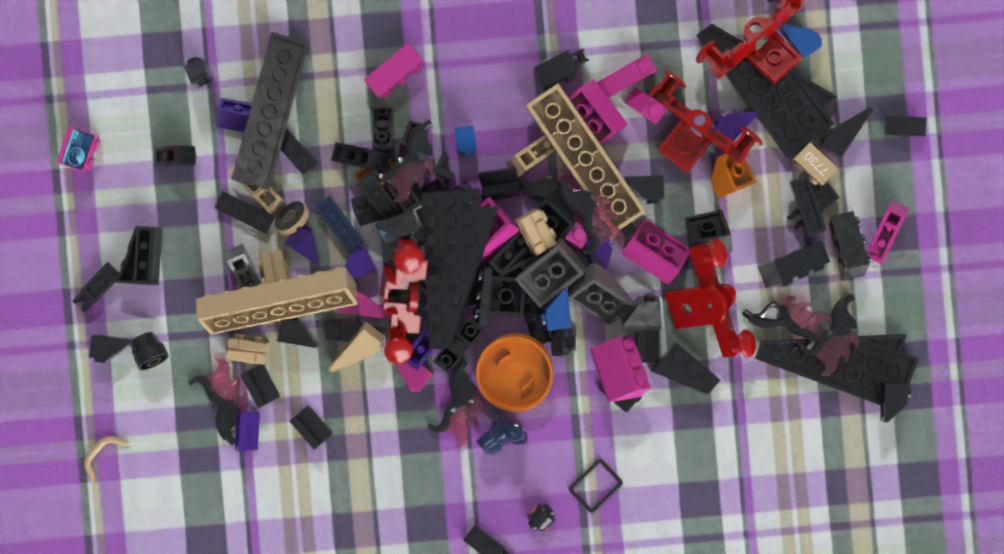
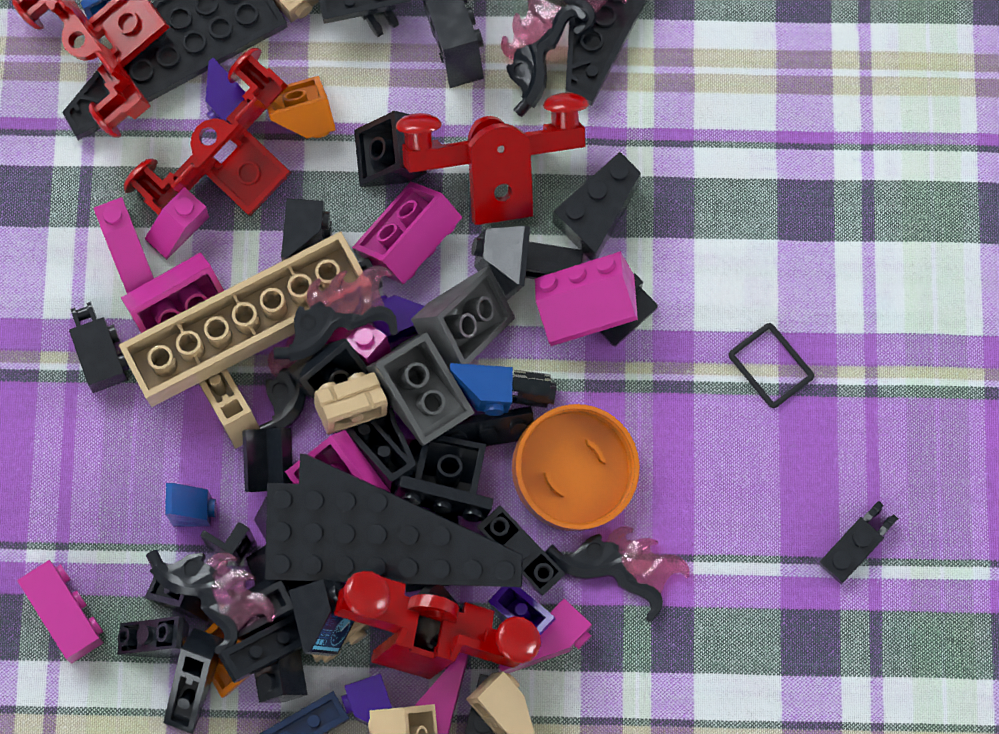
camera: 80 degrees left, 15 degrees down
dark blue piece [476,407,528,455] -> none
black head [527,503,556,532] -> none

